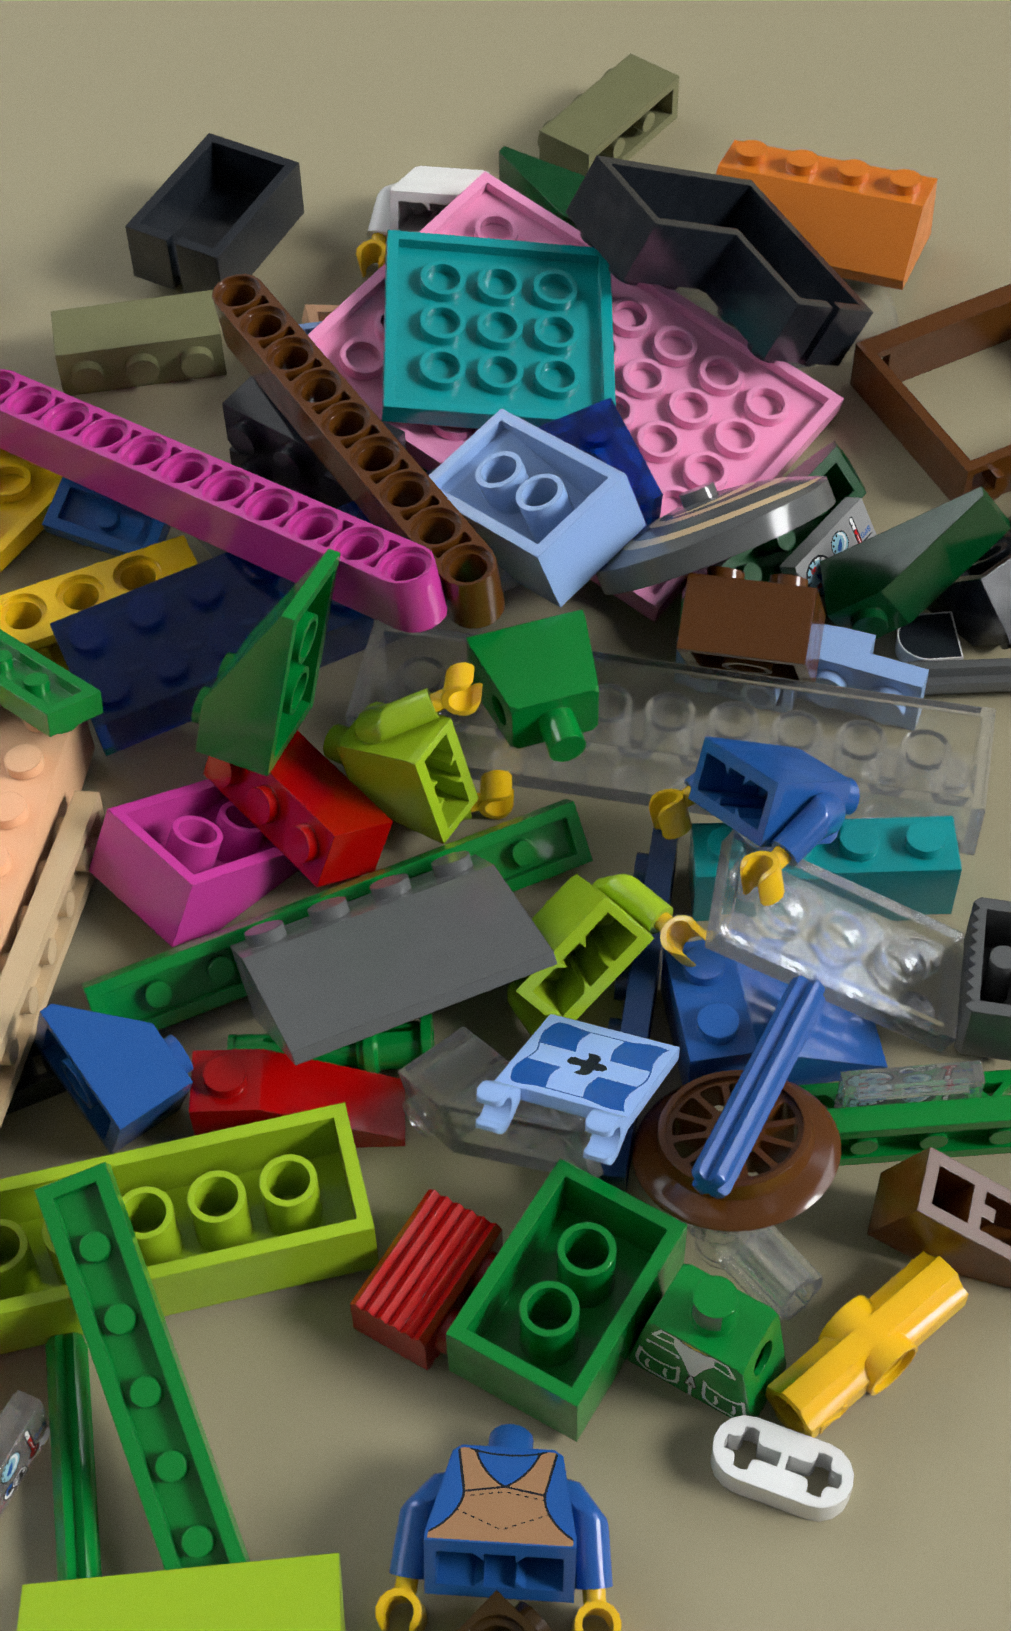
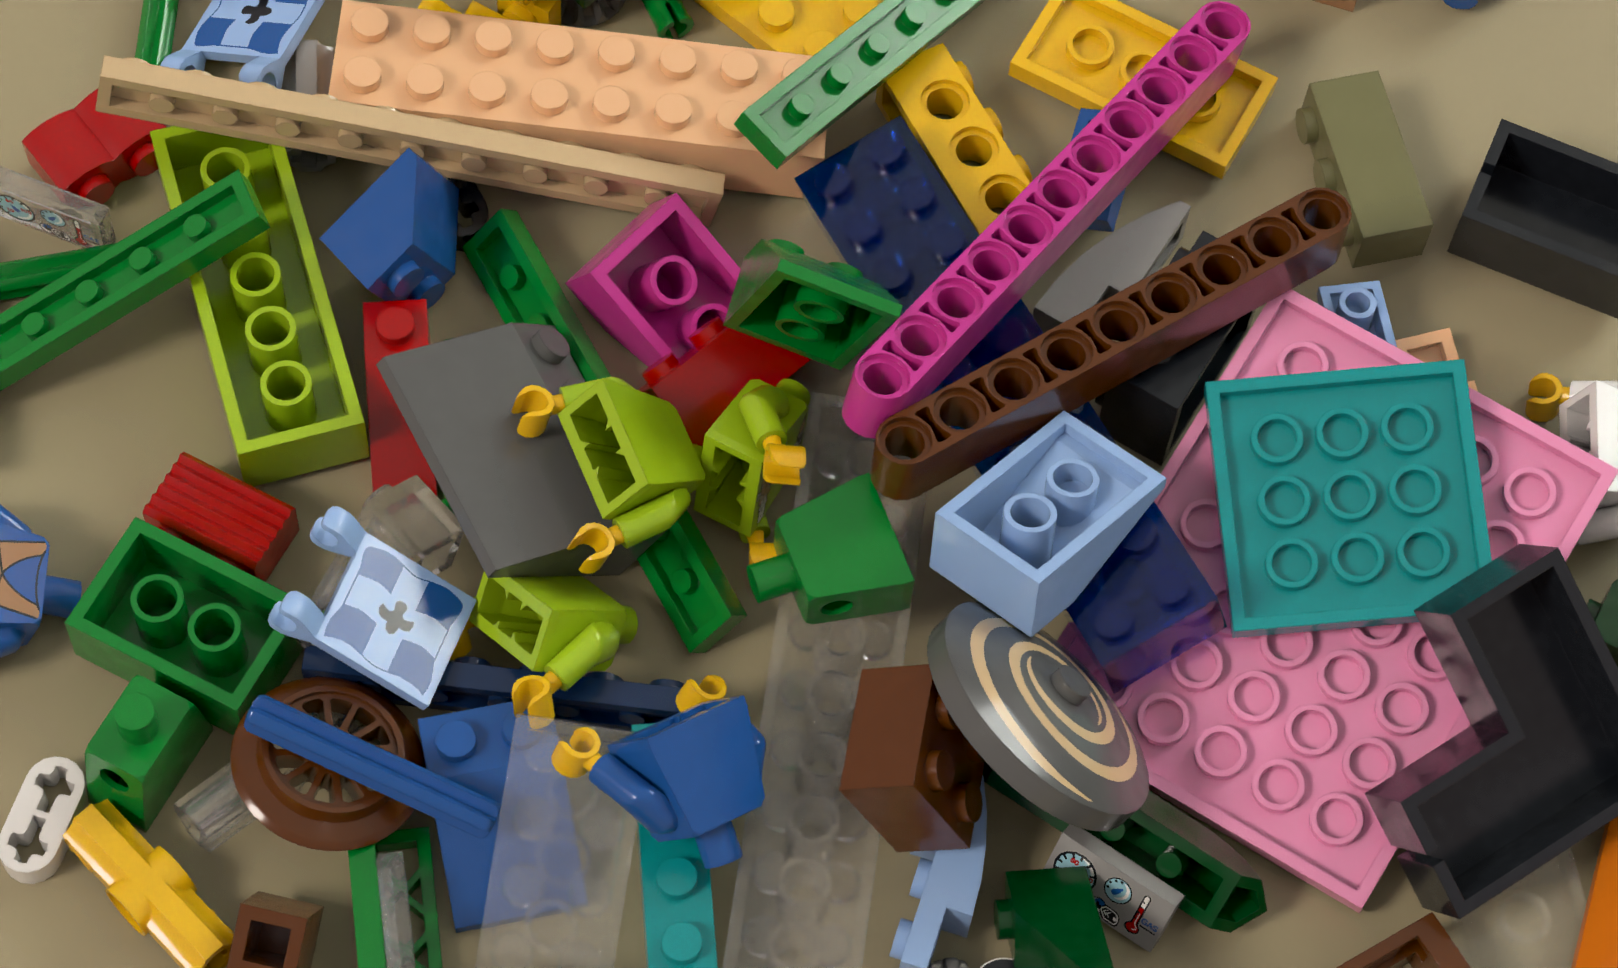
camera: 80 degrees right, 10 degrees up
none -> lime torso [511,376,706,574]

